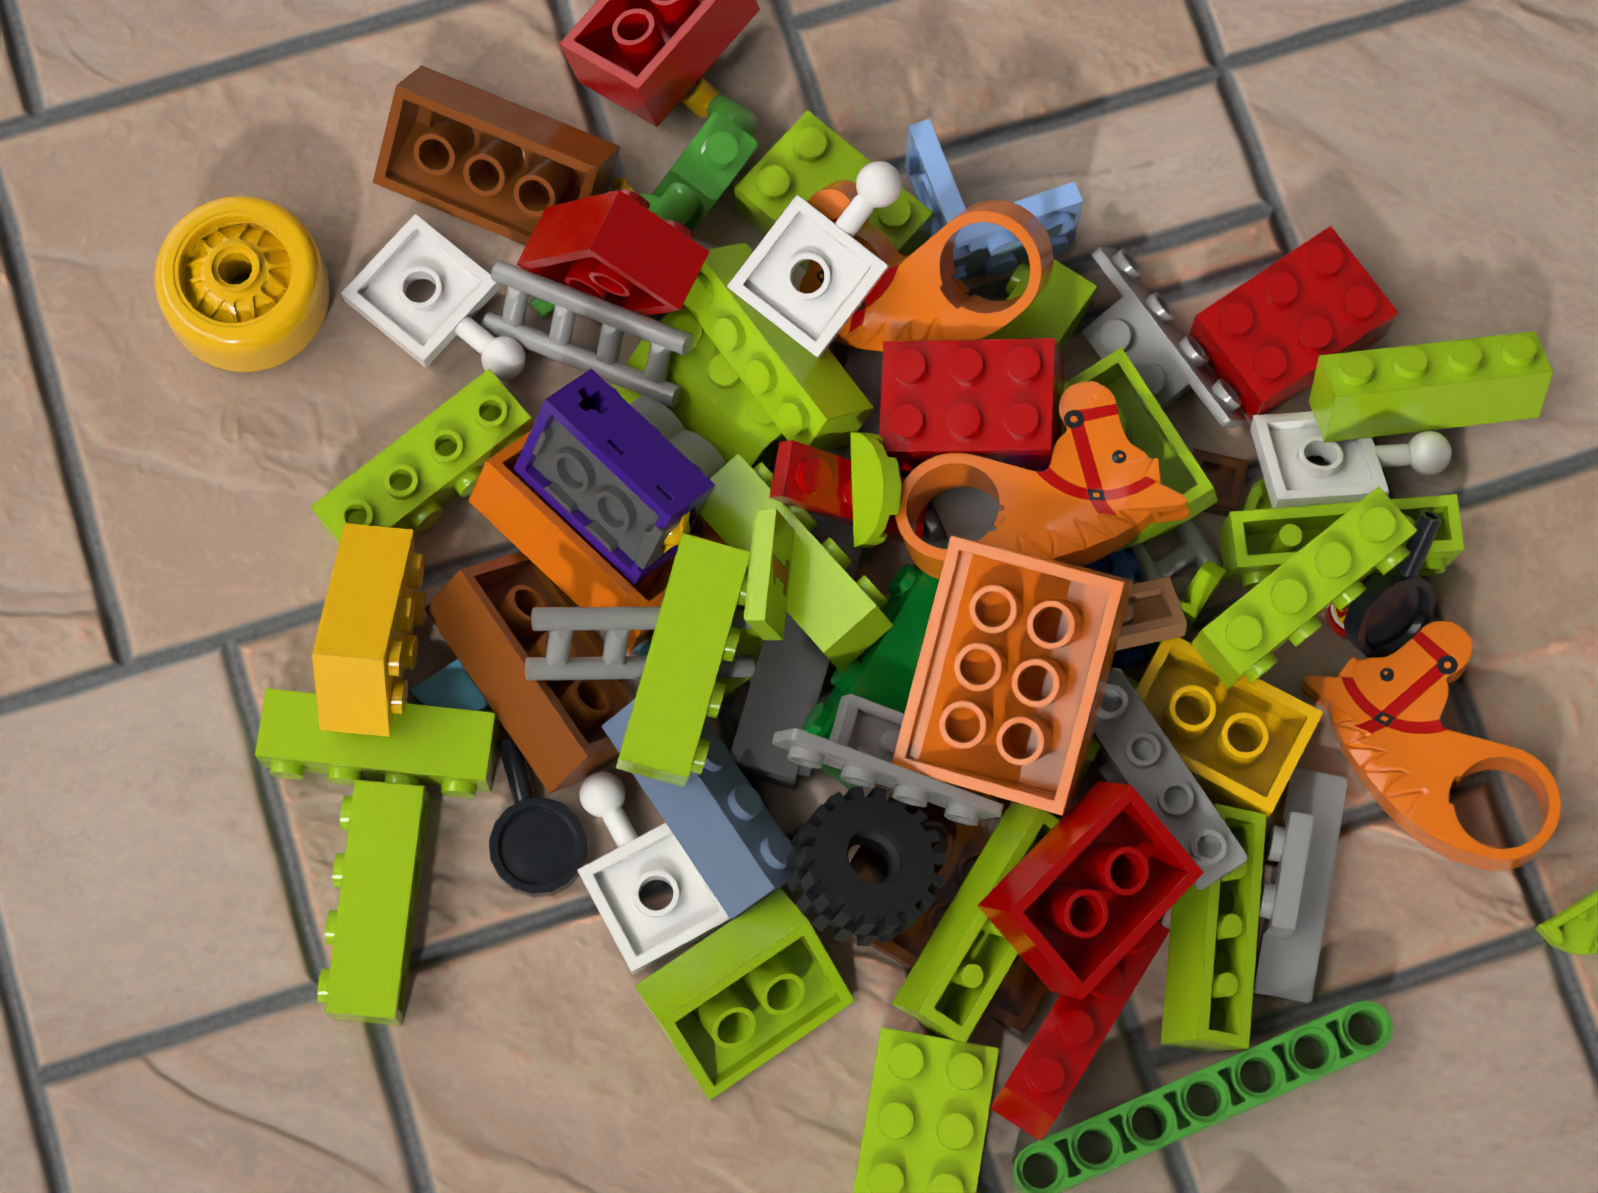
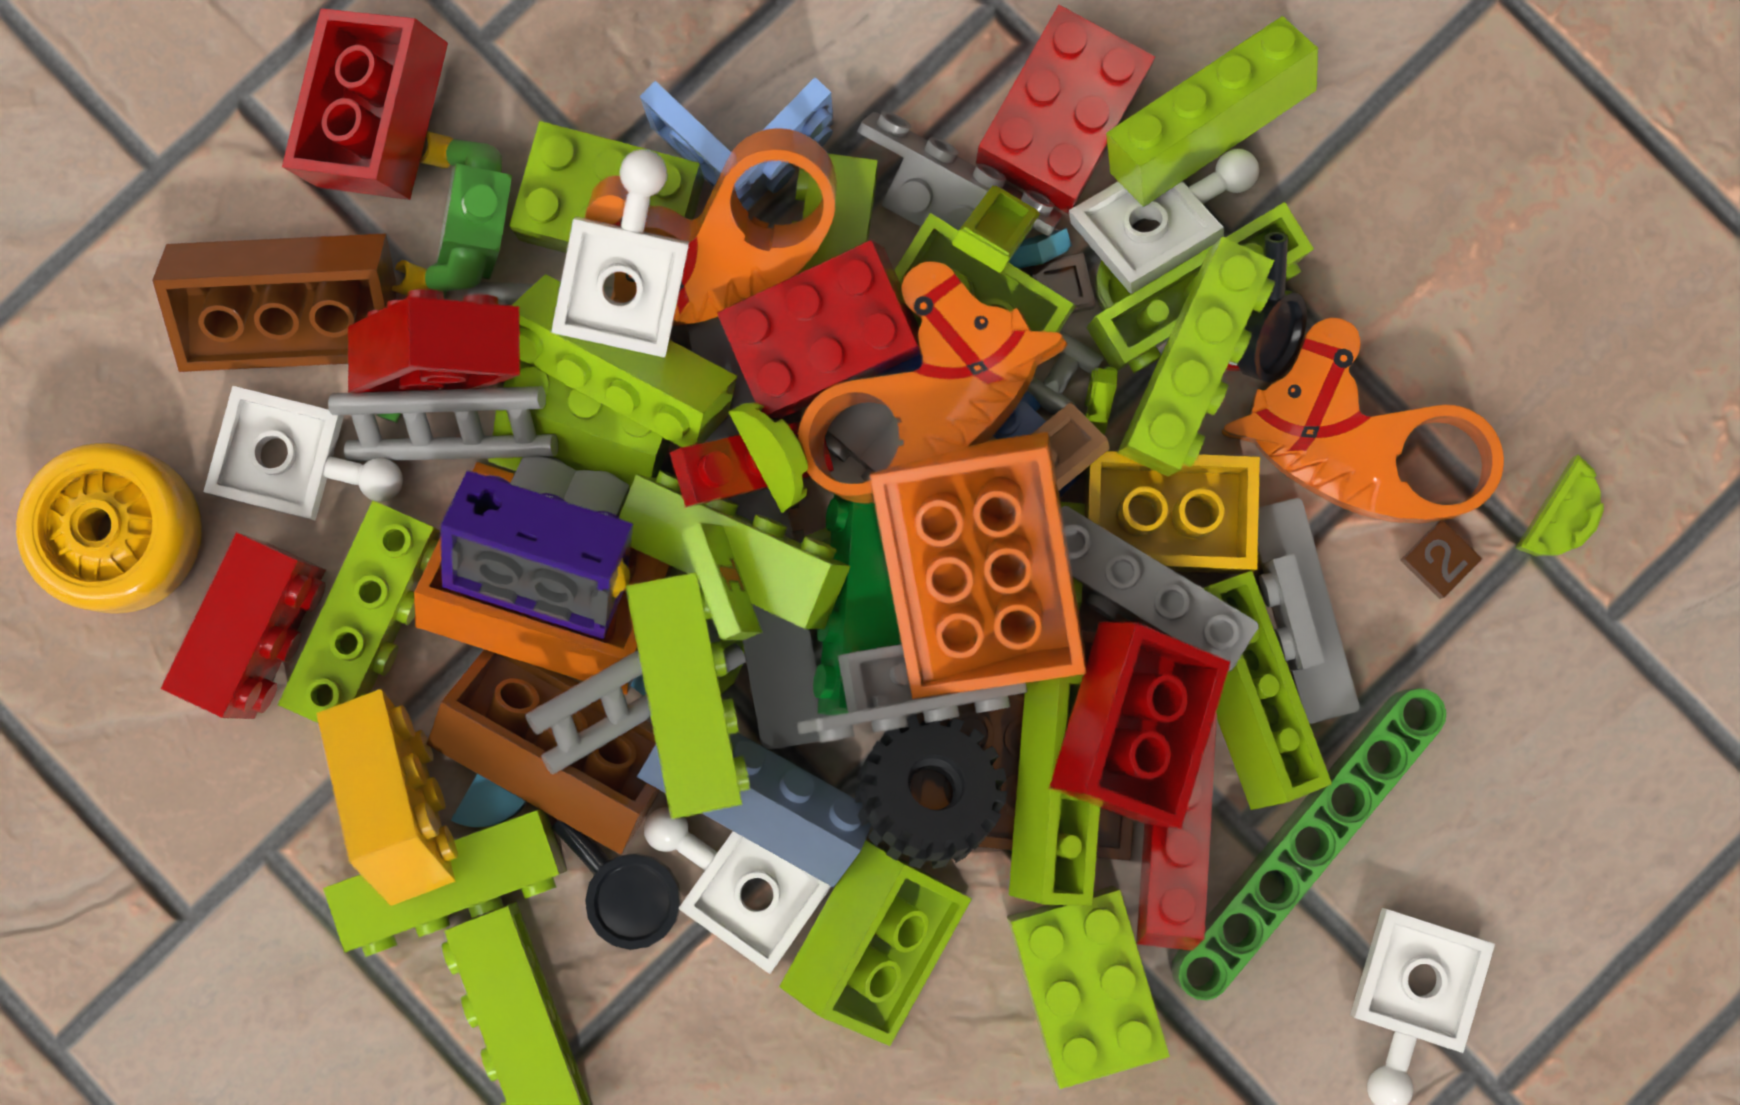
camera: 25 degrees left, 10 degrees up
none -> red brick [160,532,326,719]
none -> lime tile [952,185,1040,273]
none -> medium azure tile [1009,228,1072,269]
none -> reddish brown tile [1400,520,1482,599]

